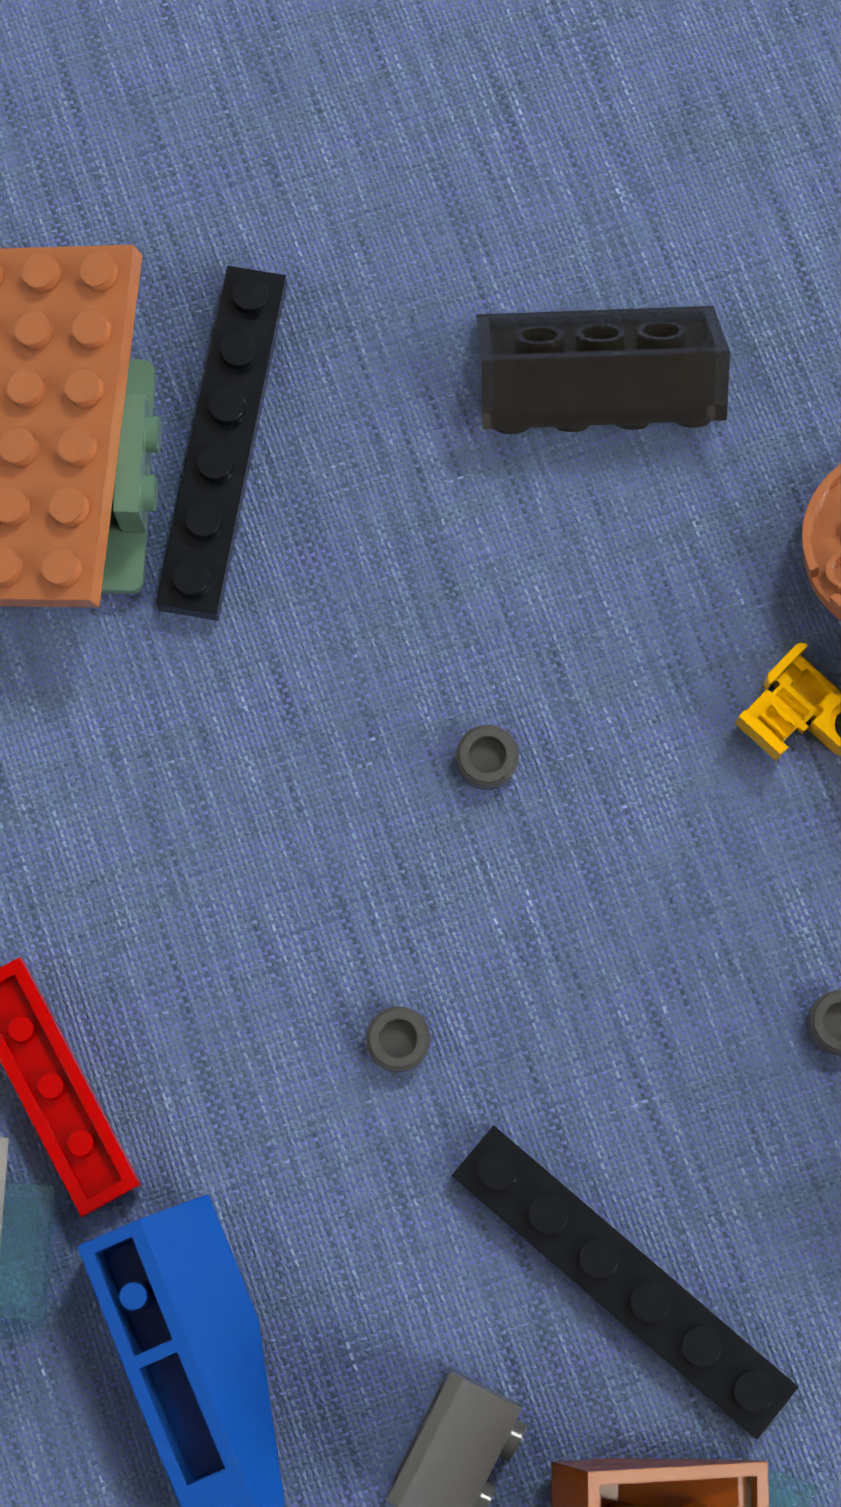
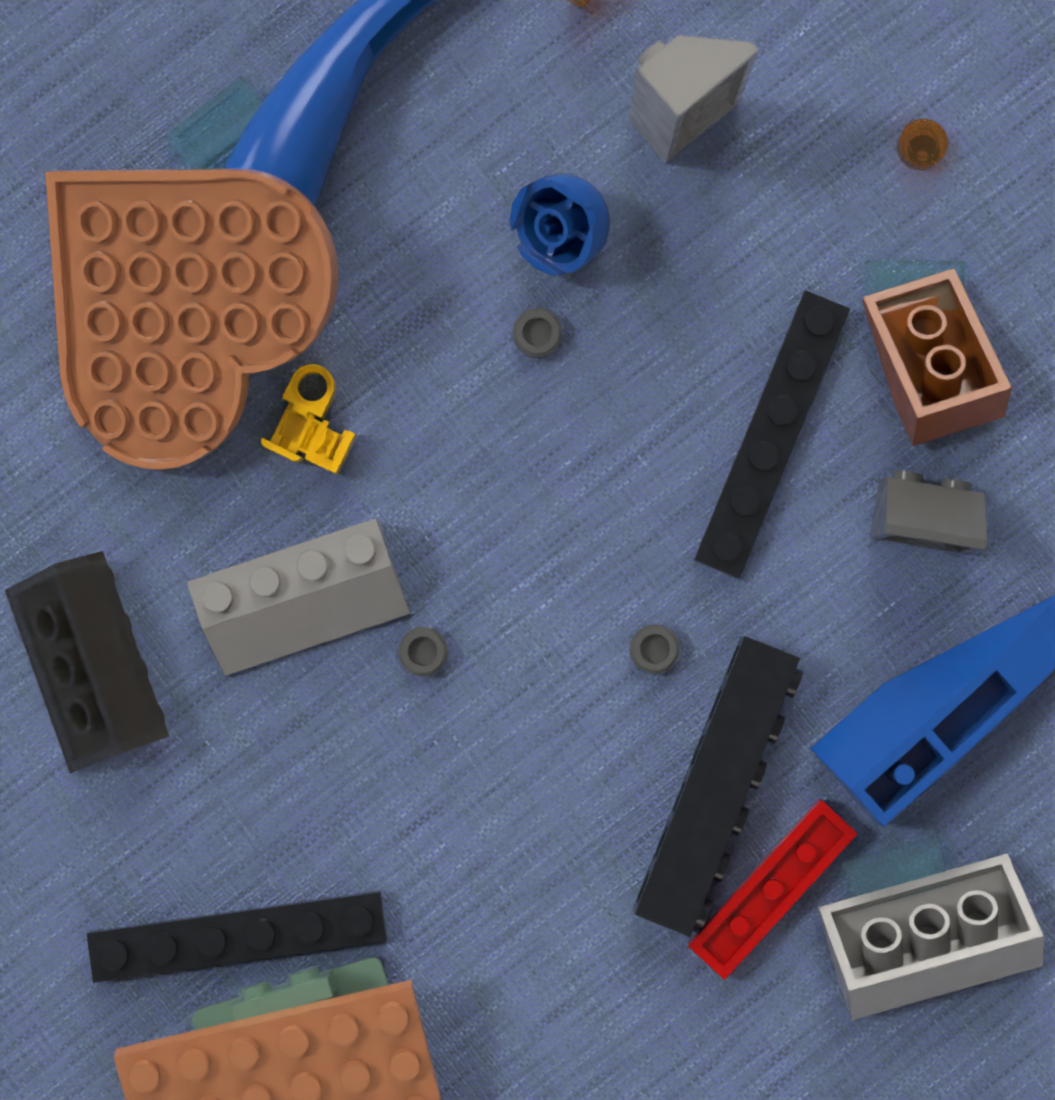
camera: 105 degrees left, 10 degrees up
none -> light grey slope [187,518,411,676]
none -> black brick [633,636,803,937]

